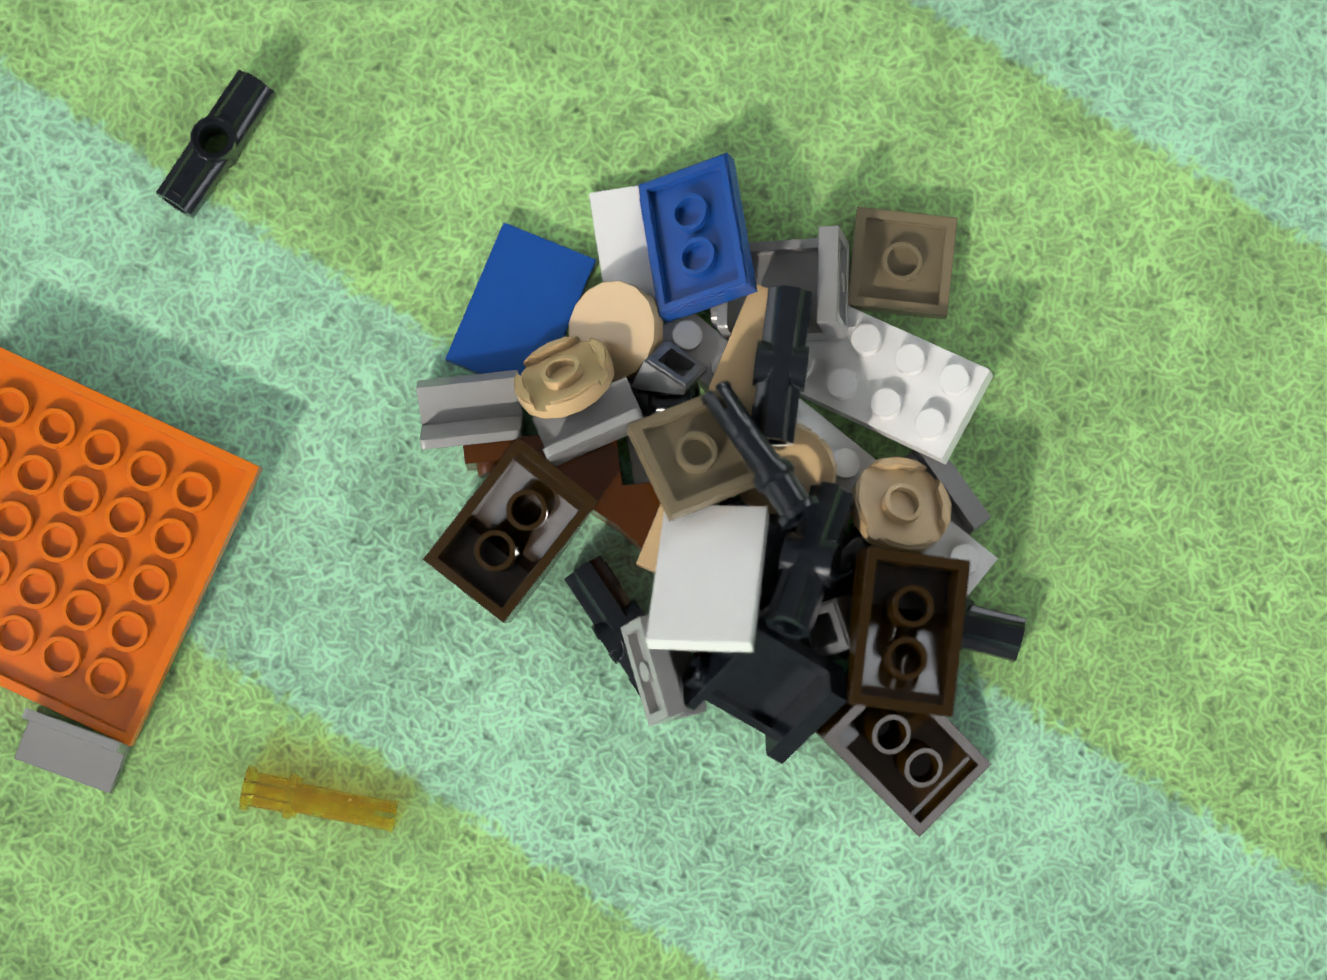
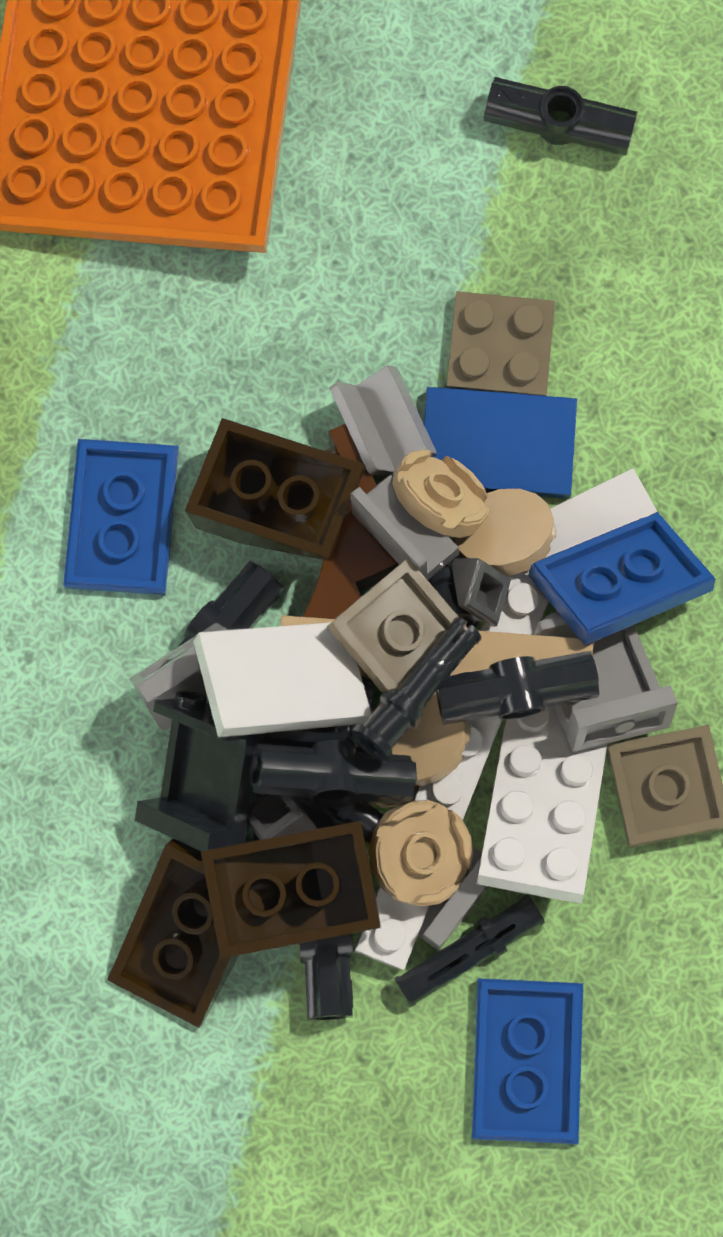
camera: 70 degrees right, 5 degrees down
none -> blue tile [63,439,179,595]
none -> black pin [394,895,545,1007]
none -> dark tan plate [447,291,555,396]
none -> blue tile [471,978,583,1144]

